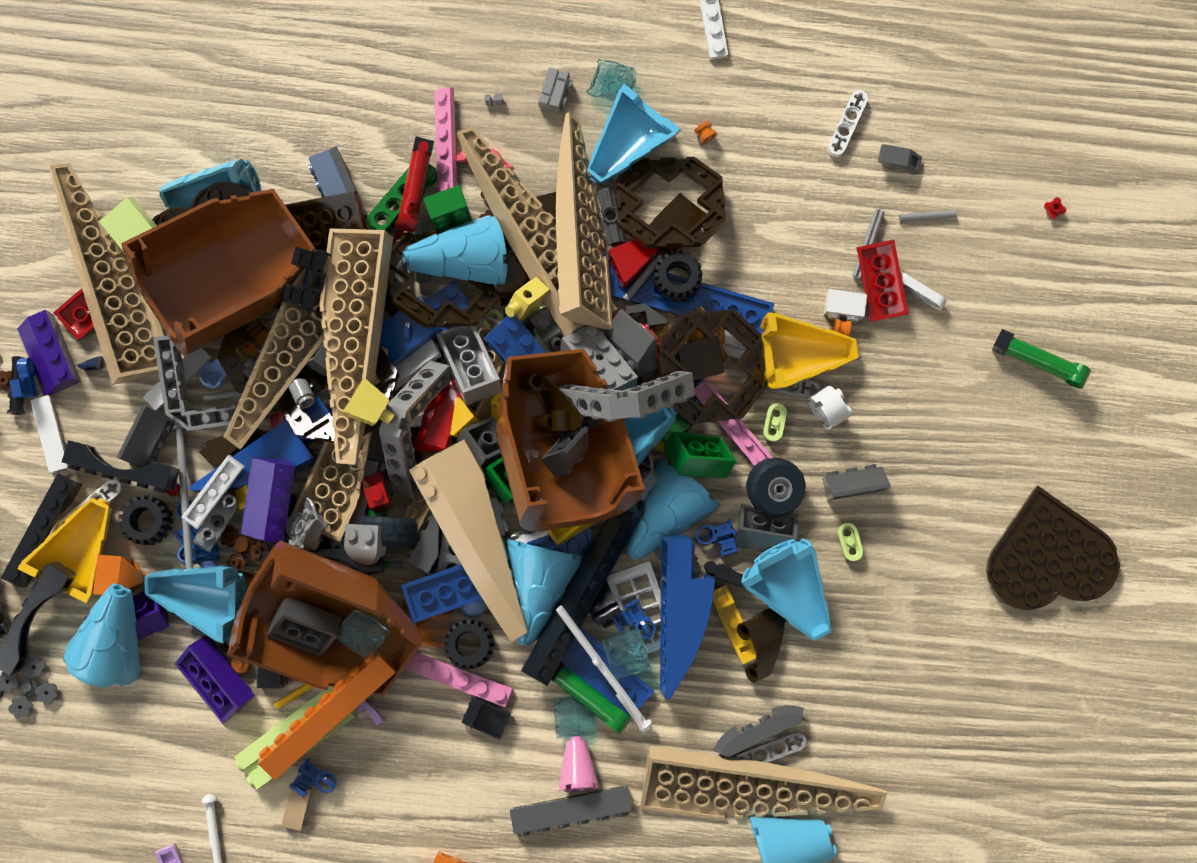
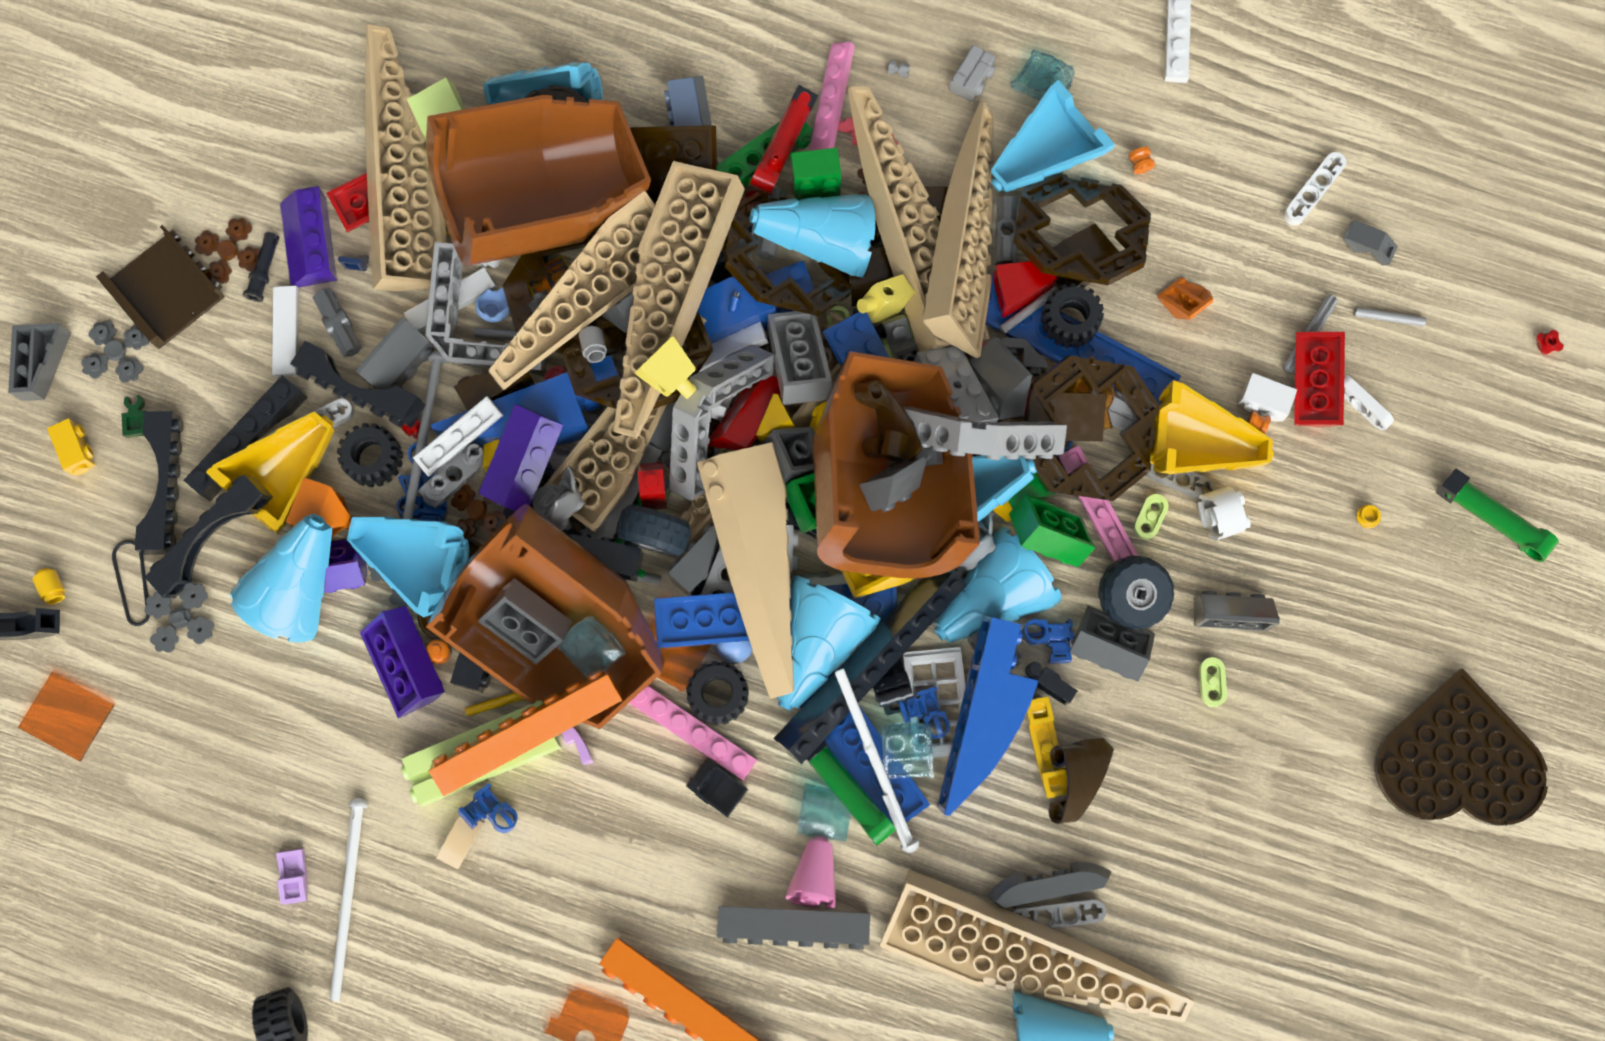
camera: 15 degrees right, 5 degrees down
blue piece [10,357,39,398] -> none
black piece [281,247,331,313] -> none
light grey slope [344,524,387,565] -> none
medium azure cone [742,539,831,641] -> none
none -> dark grey piece [312,288,362,357]
none -> orange slope [1157,277,1213,320]
none -> yellow plate [1356,504,1381,528]

